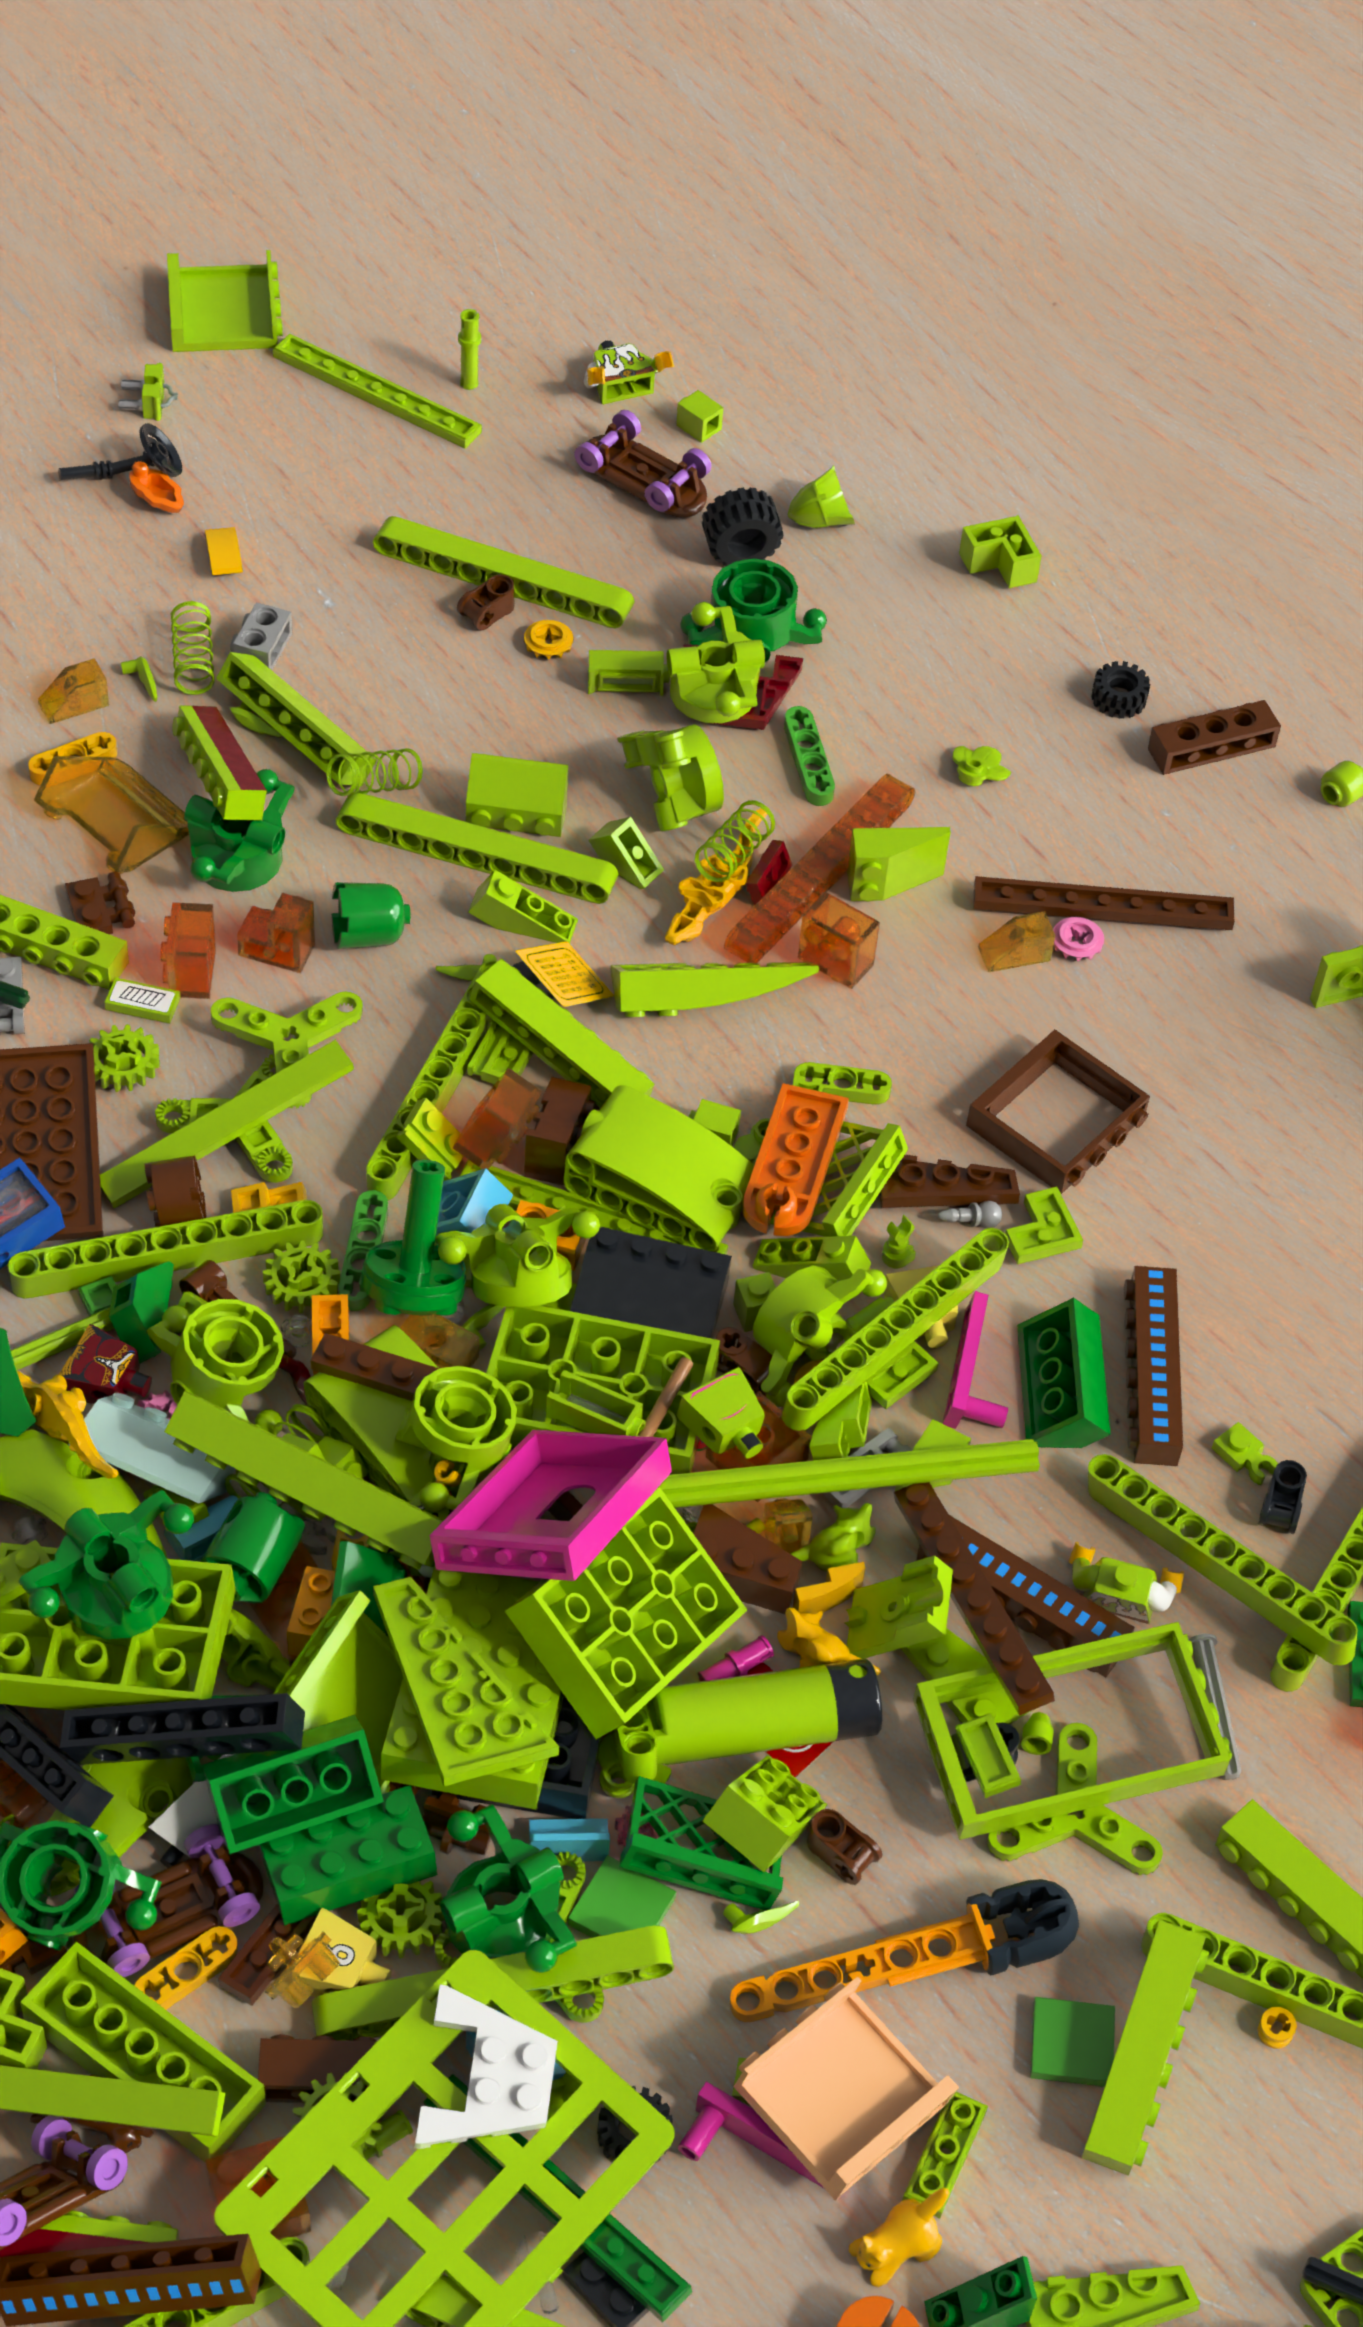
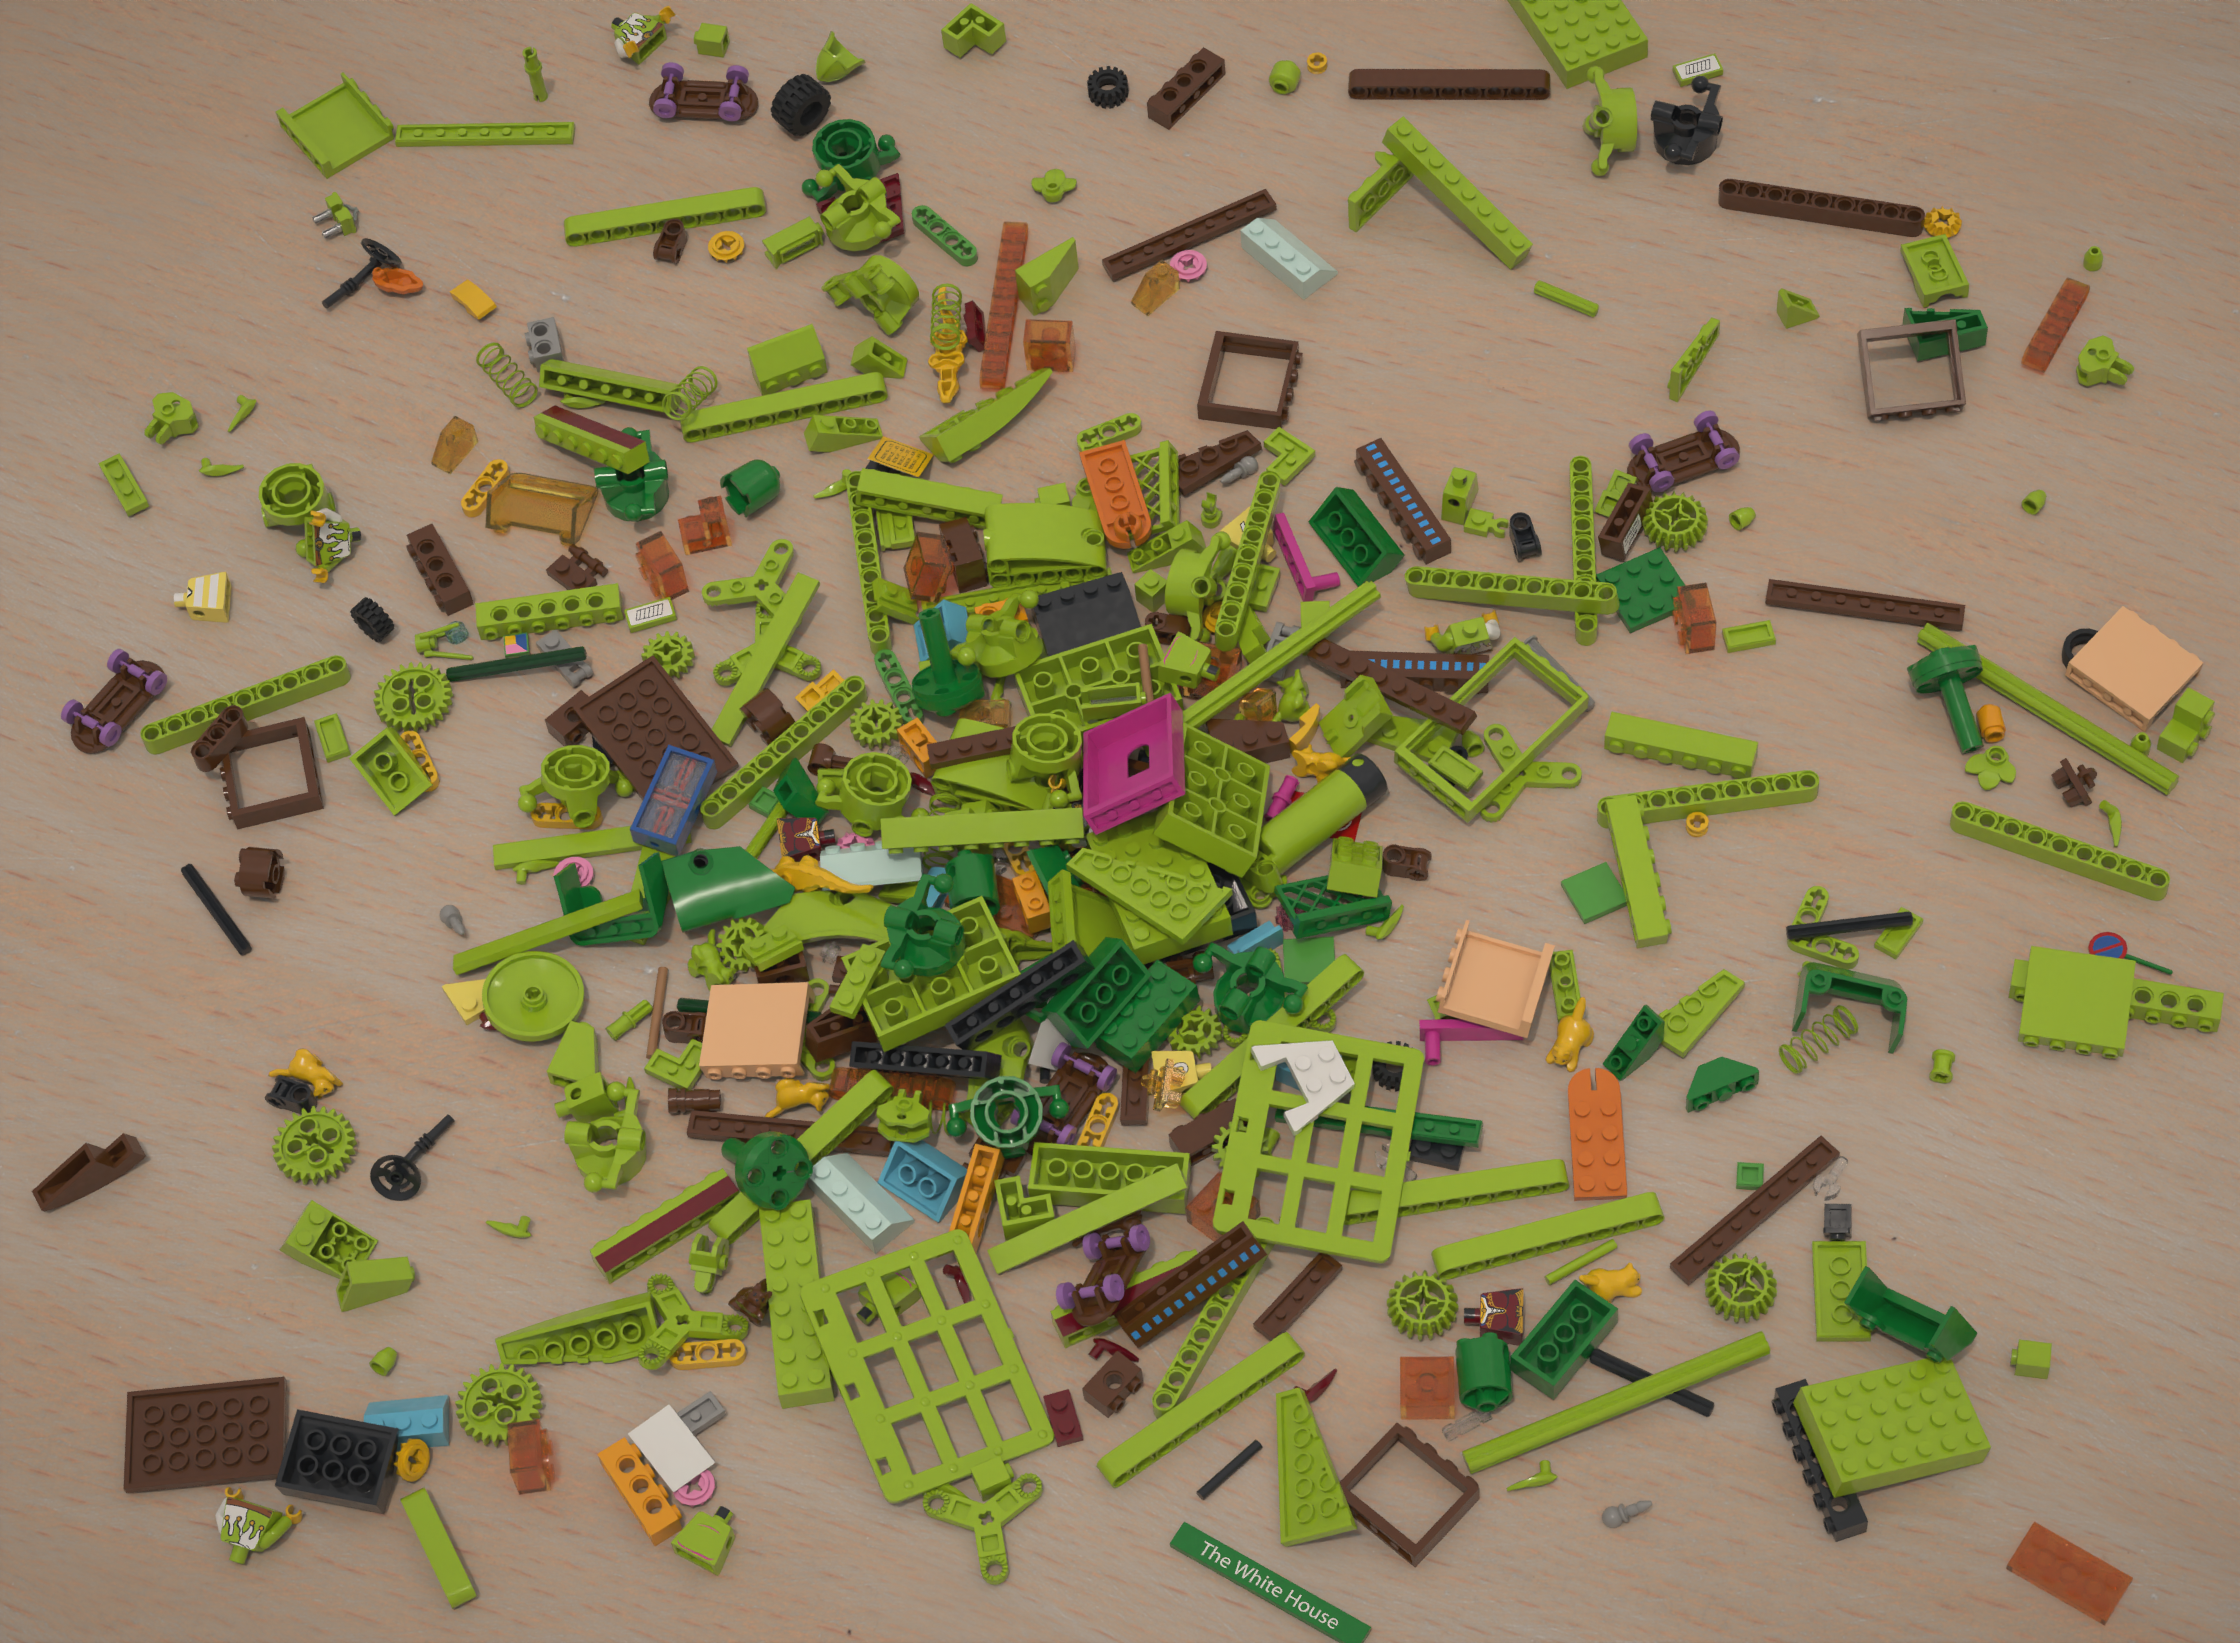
camera: 20 degrees left, 5 degrees up
lime bar [121,656,158,702] -> none
piece [730,1879,1079,2022] -> none
none -> light aqua slope [1240,218,1338,300]
none -> lime torso [1441,467,1478,526]

